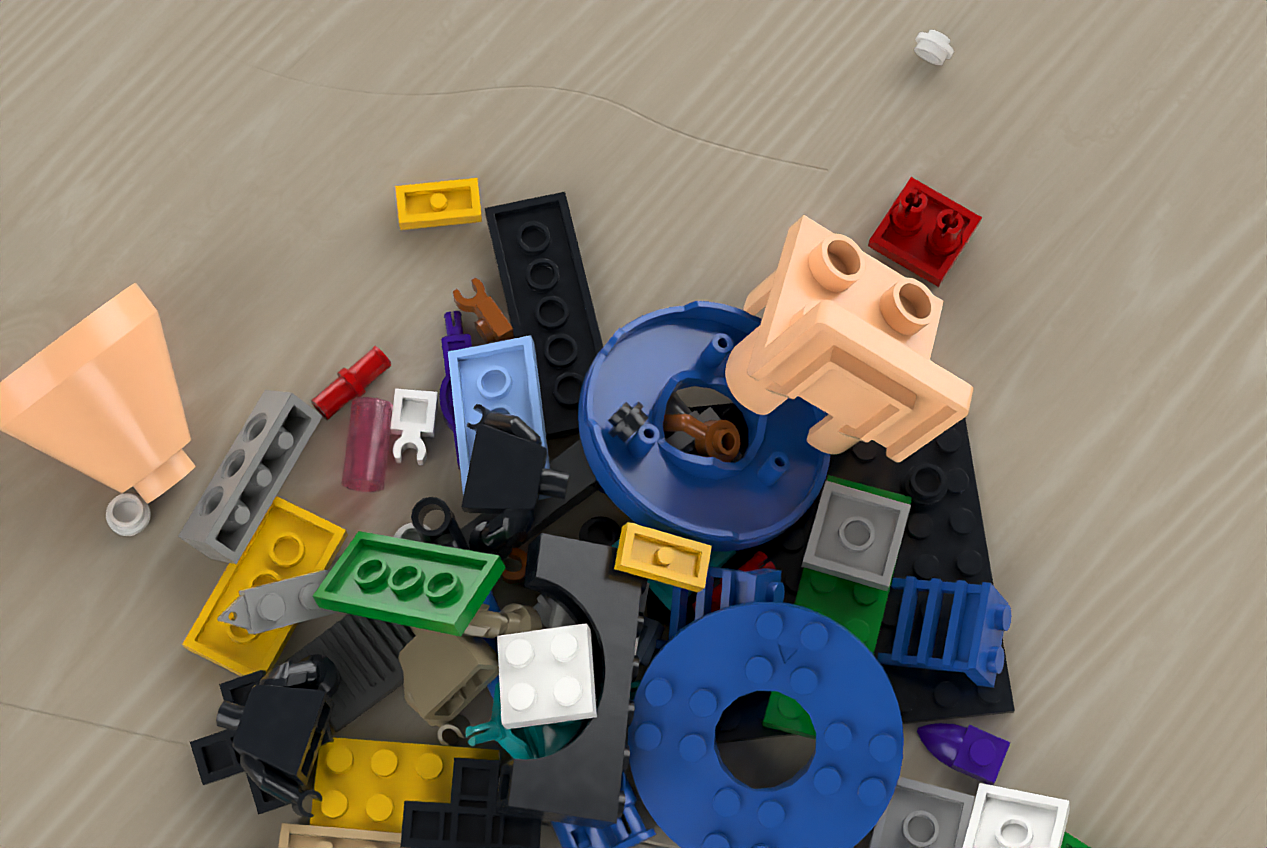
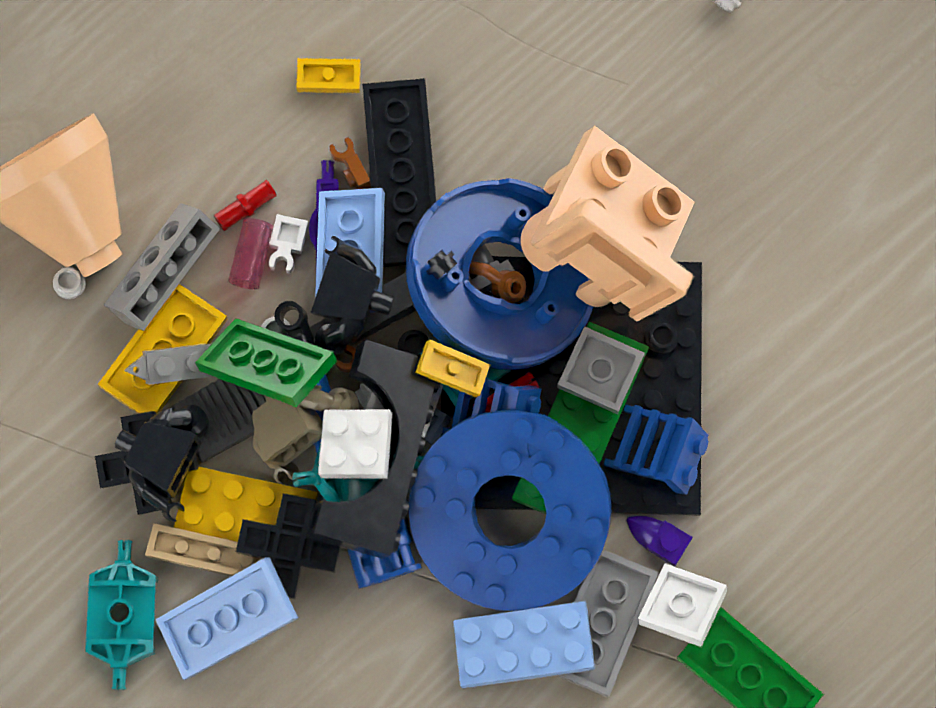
camera: 10 degrees right, 5 degrees up
red plate [868,177,982,287] -> none

